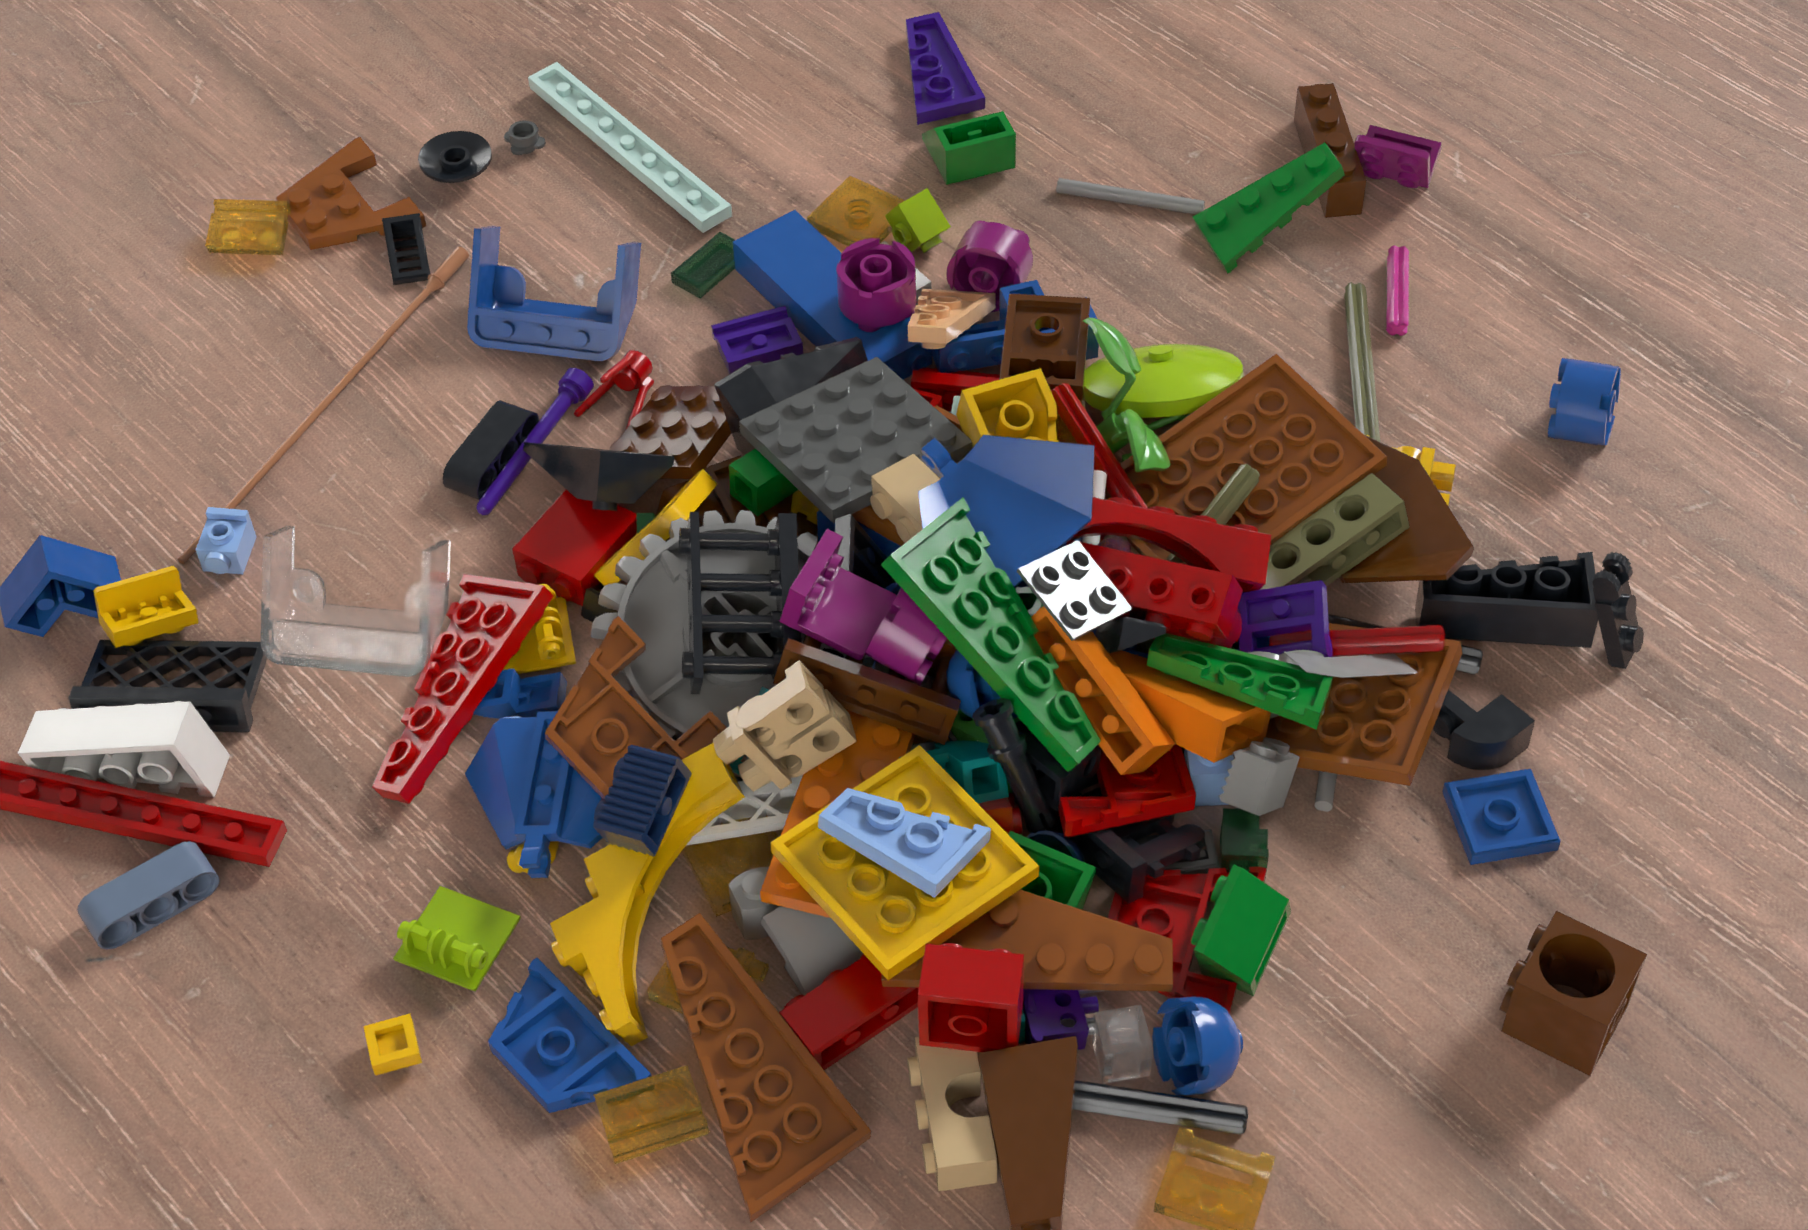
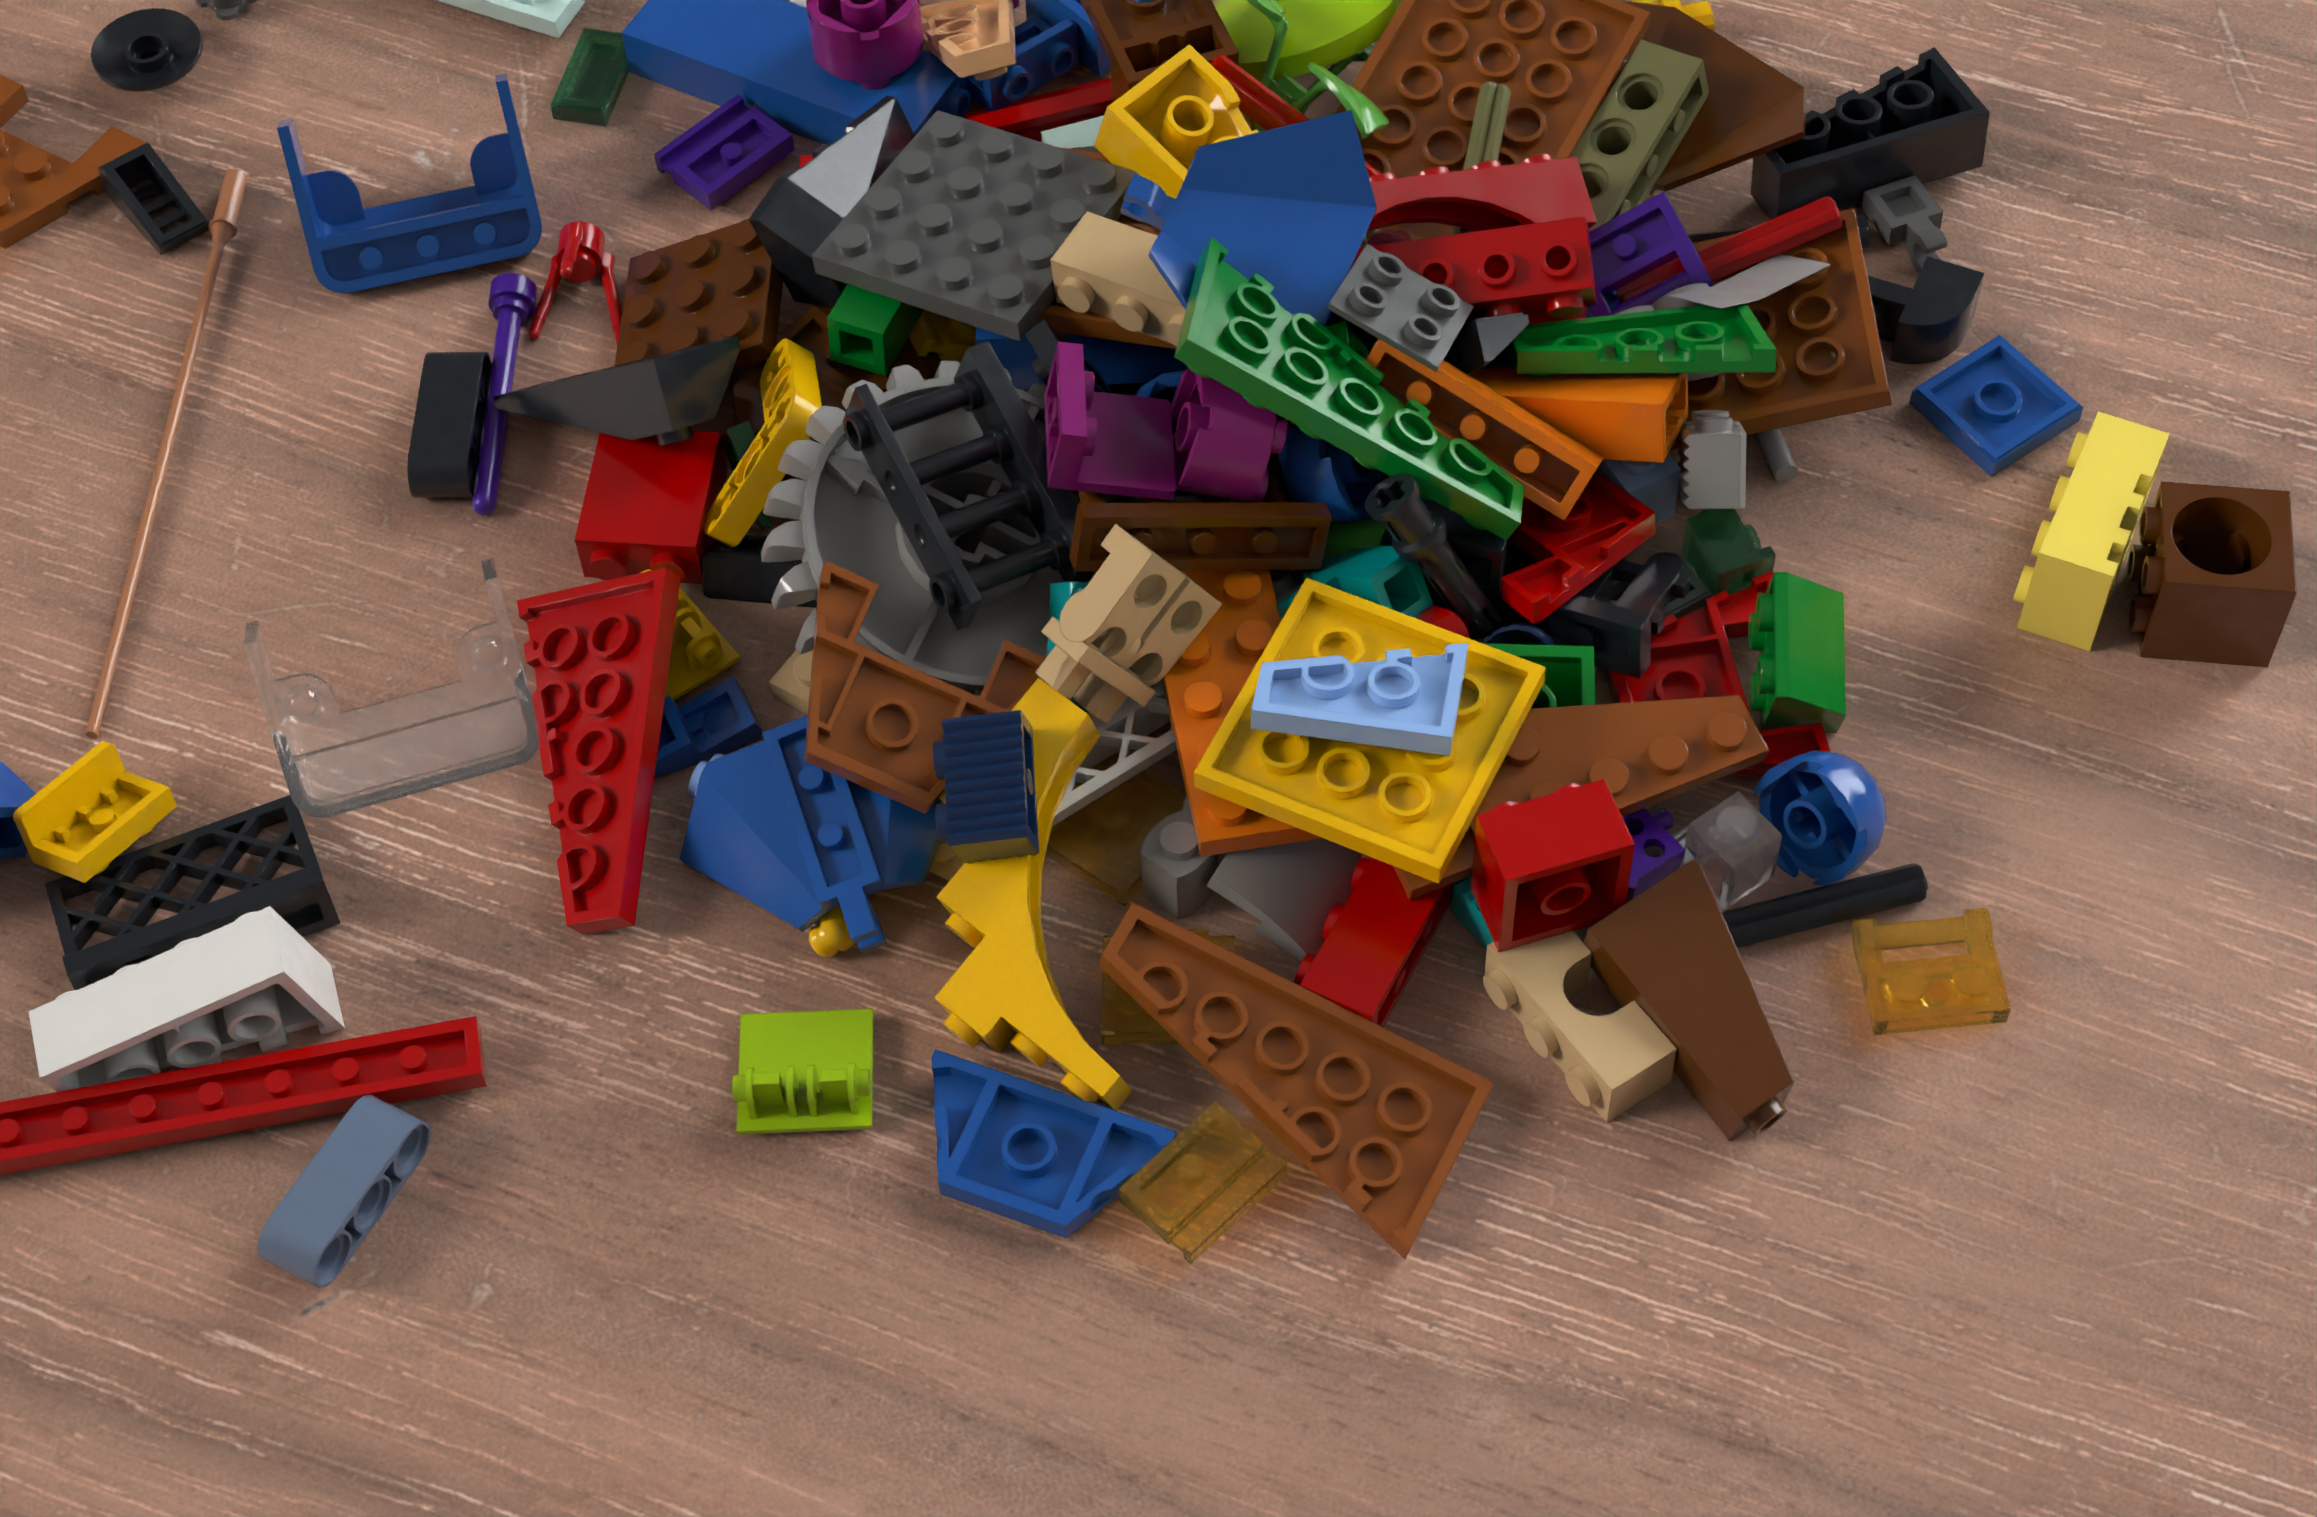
camera: 25 degrees left, 5 degrees up
light blue brick [196,507,256,575] -> none
yellow plate [363,1013,422,1076] -> none
black hinge [1592,552,1644,669] -> none
none -> dark grey plate [1862,175,1948,274]
none -> light yellow wedge [2013,411,2170,652]

